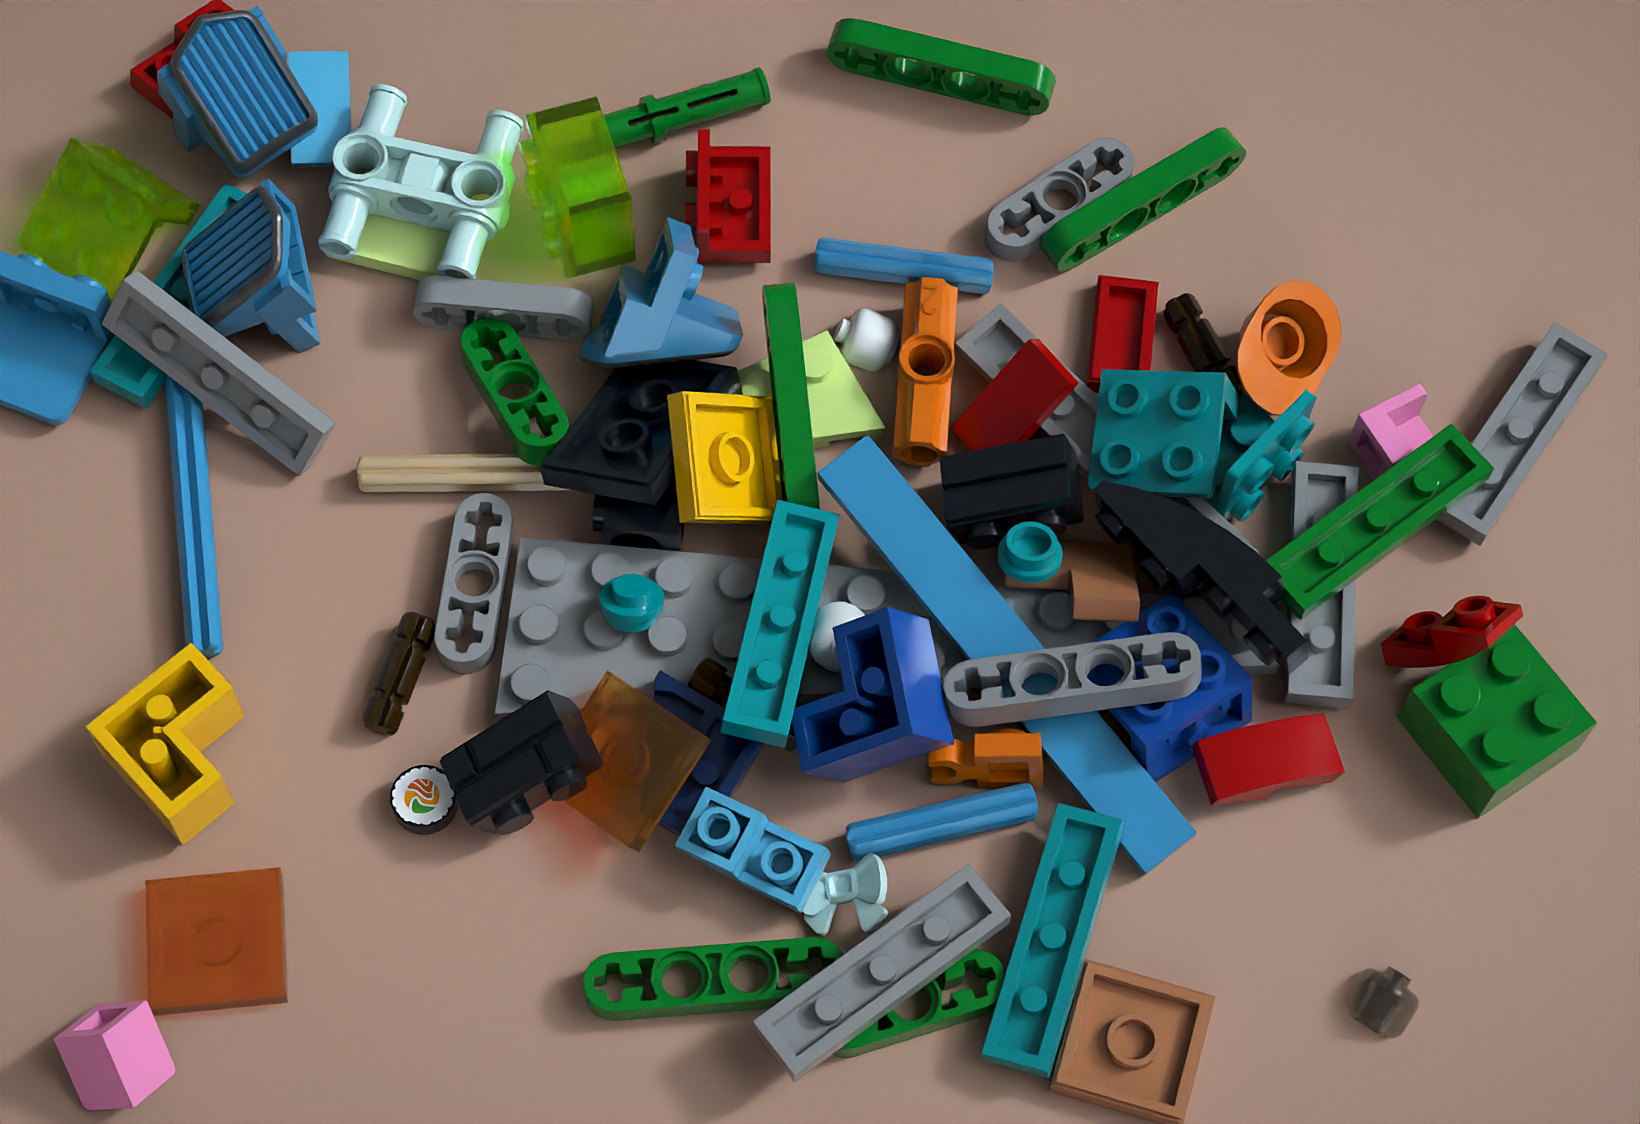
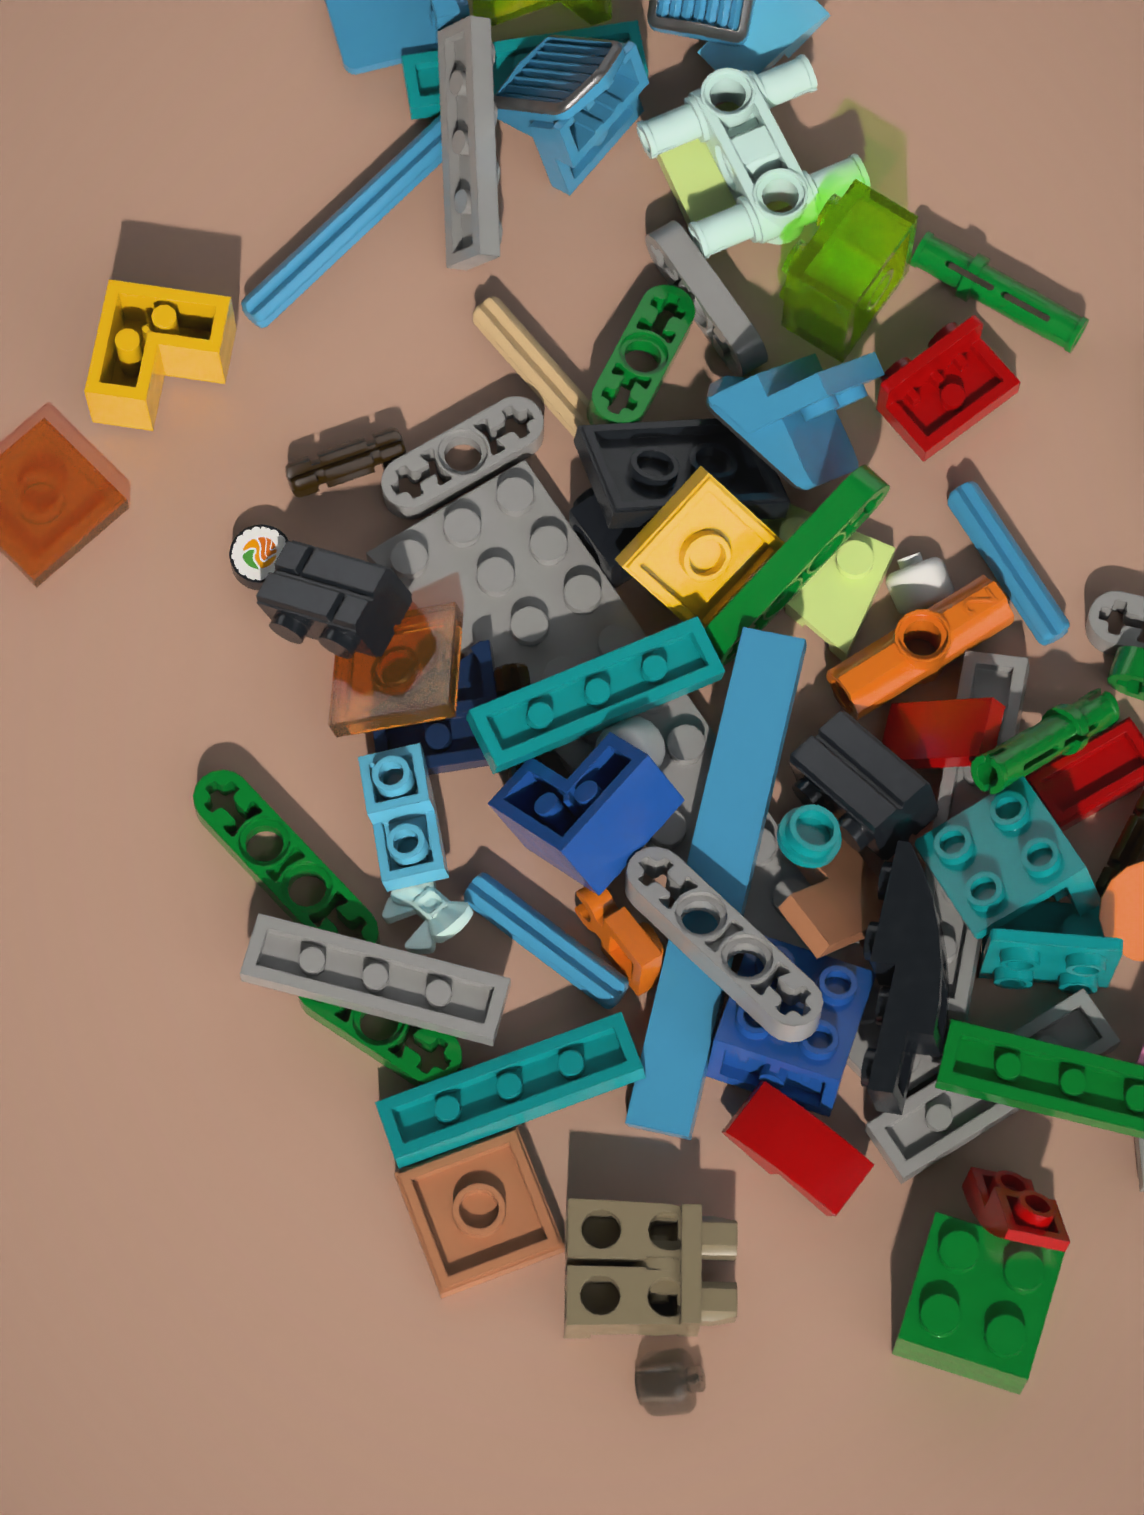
camera: 55 degrees right, 5 degrees up
teal plate [599,574,664,632] -> none
none -> dark tan hips [564,1198,738,1339]
none -> green pin [971,688,1120,795]

